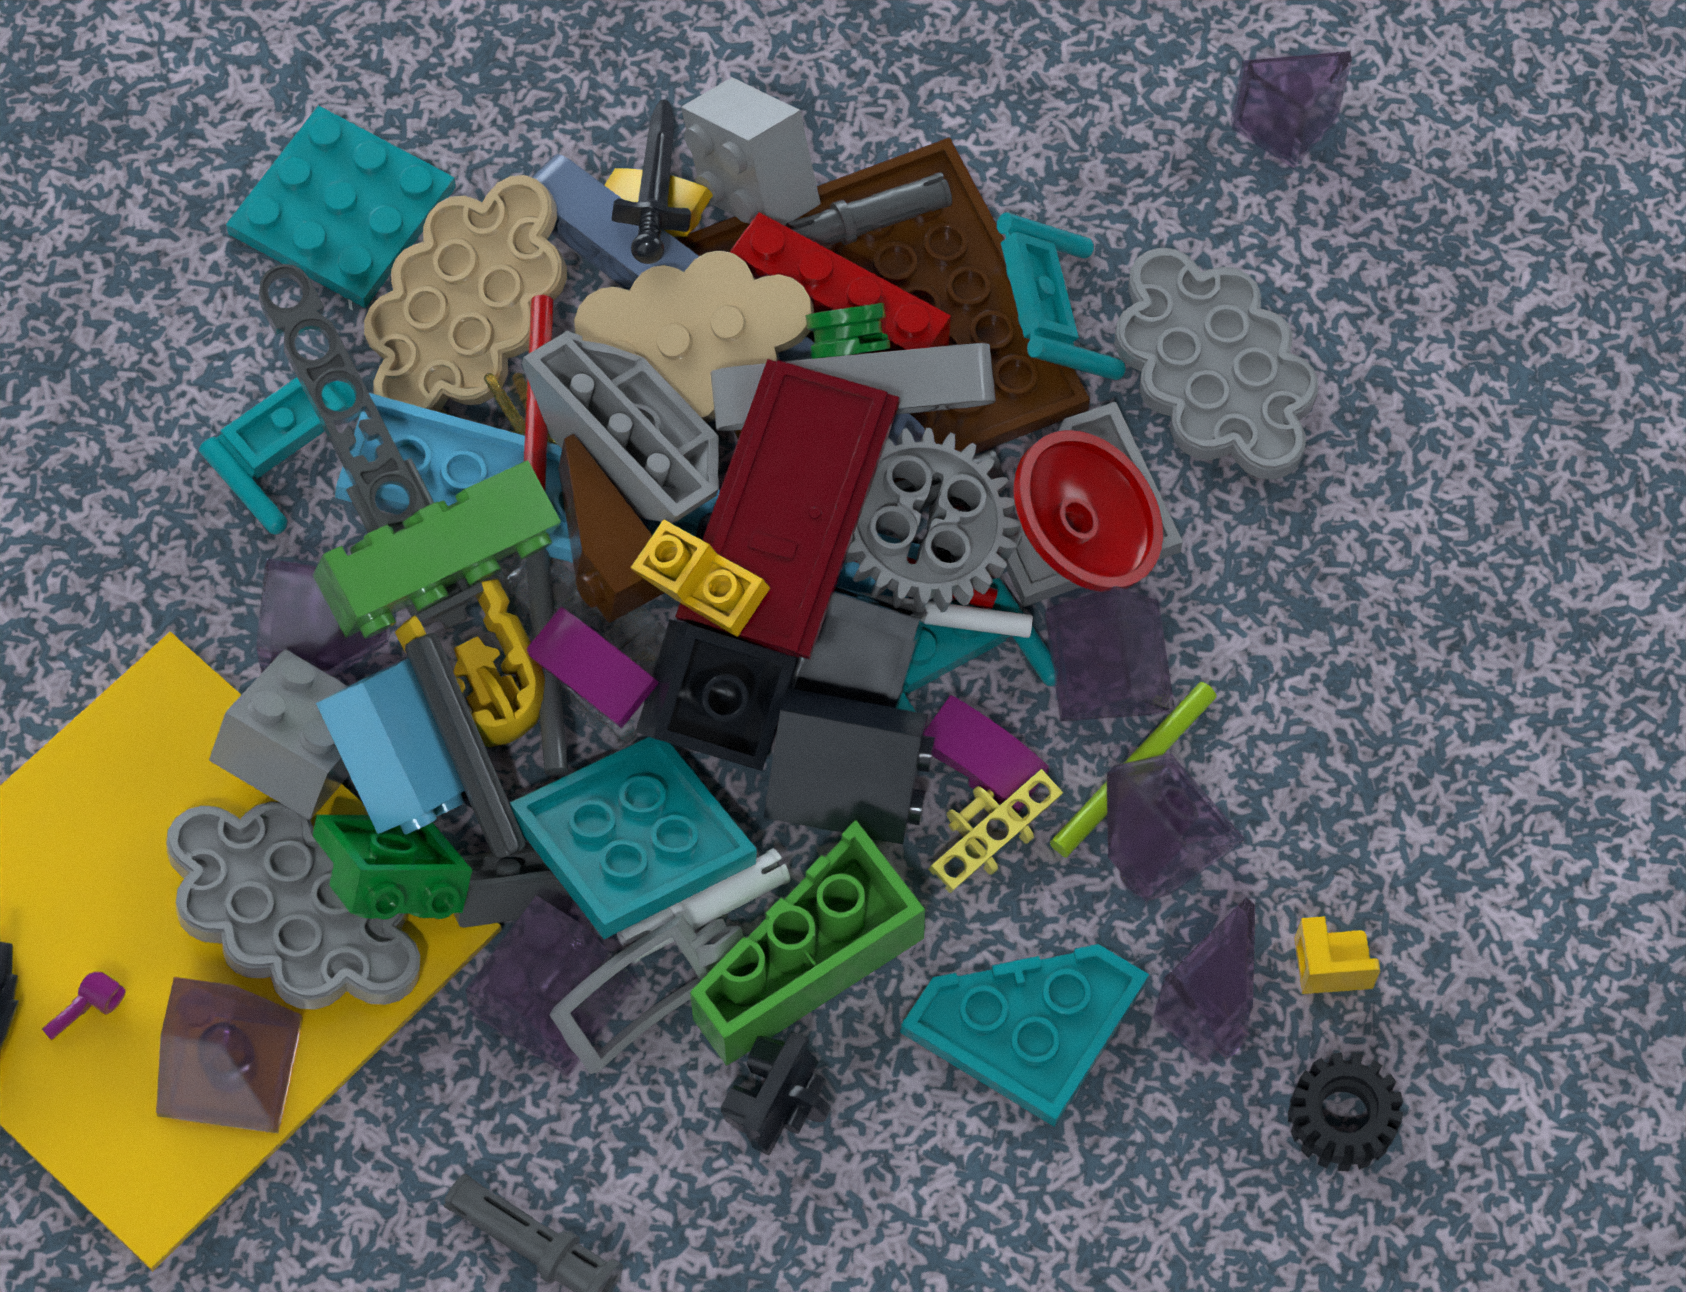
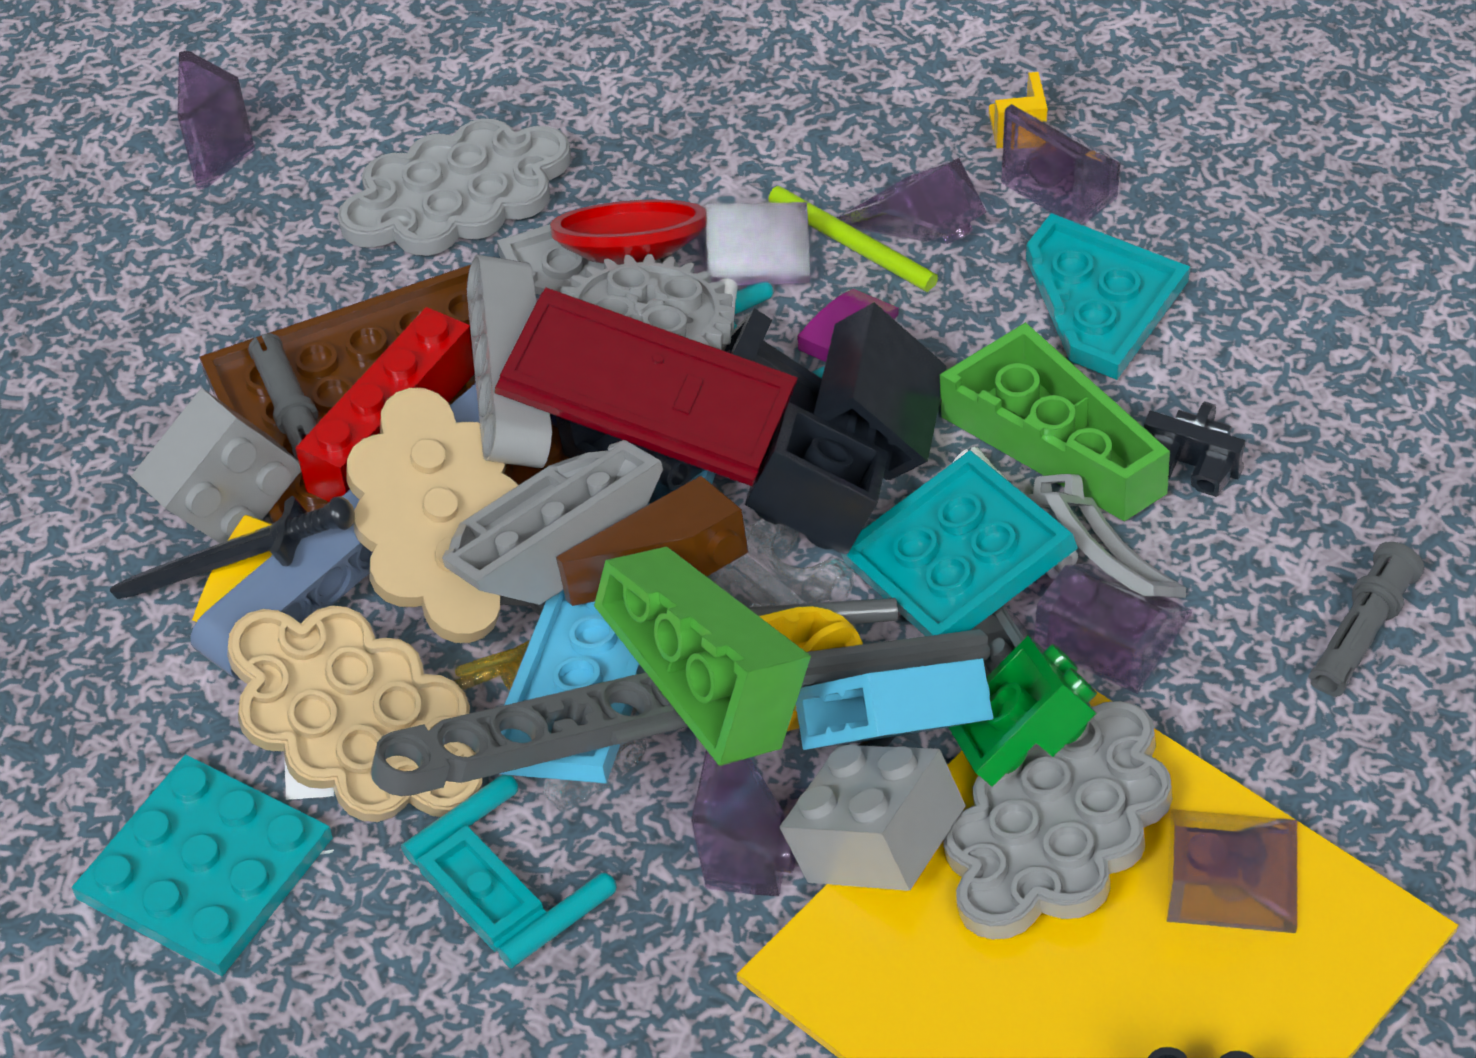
camera: 85 degrees left, 15 degrees down
magenta hand [42,972,126,1040] -> none
red bar [524,295,554,491] -> none
magenta slope [527,606,659,729] -> none
yellow slope [631,519,770,637] -> none
green wheel [805,303,891,359] -> none
light yellow piece [928,769,1063,893] -> none
teal plate [997,212,1126,380] -> none
black tyre [1288,1052,1403,1171] -> none

